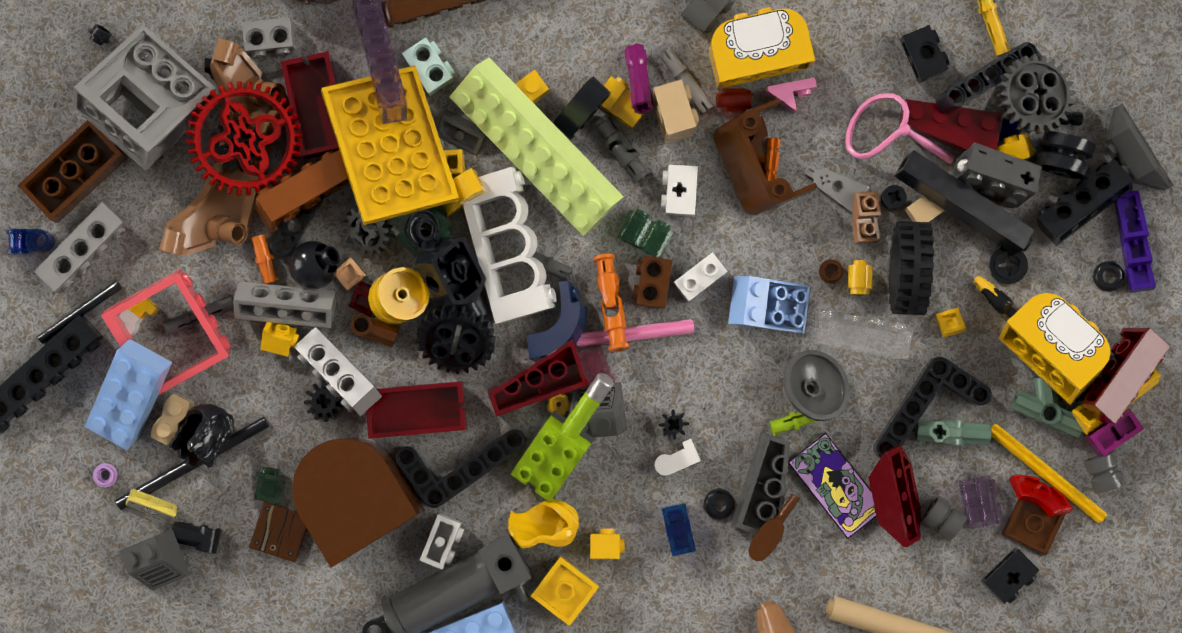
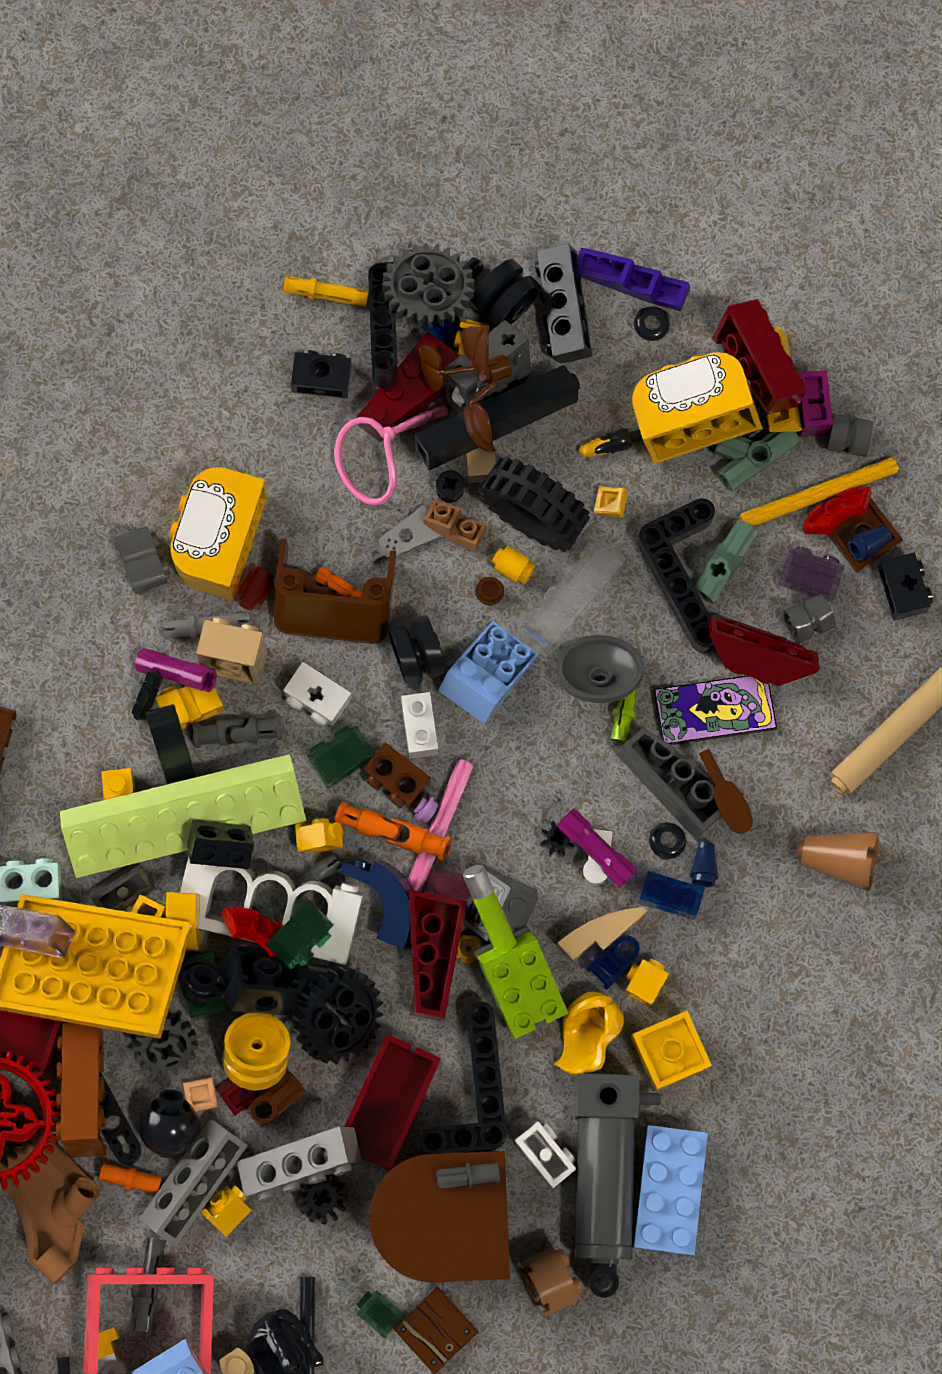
camera: 65 degrees left, 10 degrees down
bright pink slope [766,77,817,113] -> none
black gear [988,247,1028,284] -> none
dark grey wedge [1106,103,1174,190] -> none
none -> black axle [131,670,163,721]
none -> black brick [187,820,254,869]
none -> red tile [221,908,300,957]
none -> clear green brick [265,900,334,970]
none -> yellow brick [295,819,343,854]
none -> black wheel [388,615,447,688]
none -> lavender plate [413,795,439,823]
none -> reddish brown plant [419,326,512,452]
none -> dark grey axle [437,1162,500,1188]
none -> medium nougat brick [517,1246,583,1318]
none -> magenta axle [556,808,637,888]
none -> tan slope [556,907,647,963]
none -> clear blue piece [585,935,640,991]
none -> dark blue cone [689,842,719,887]
none -> dark blue cone [848,525,892,561]

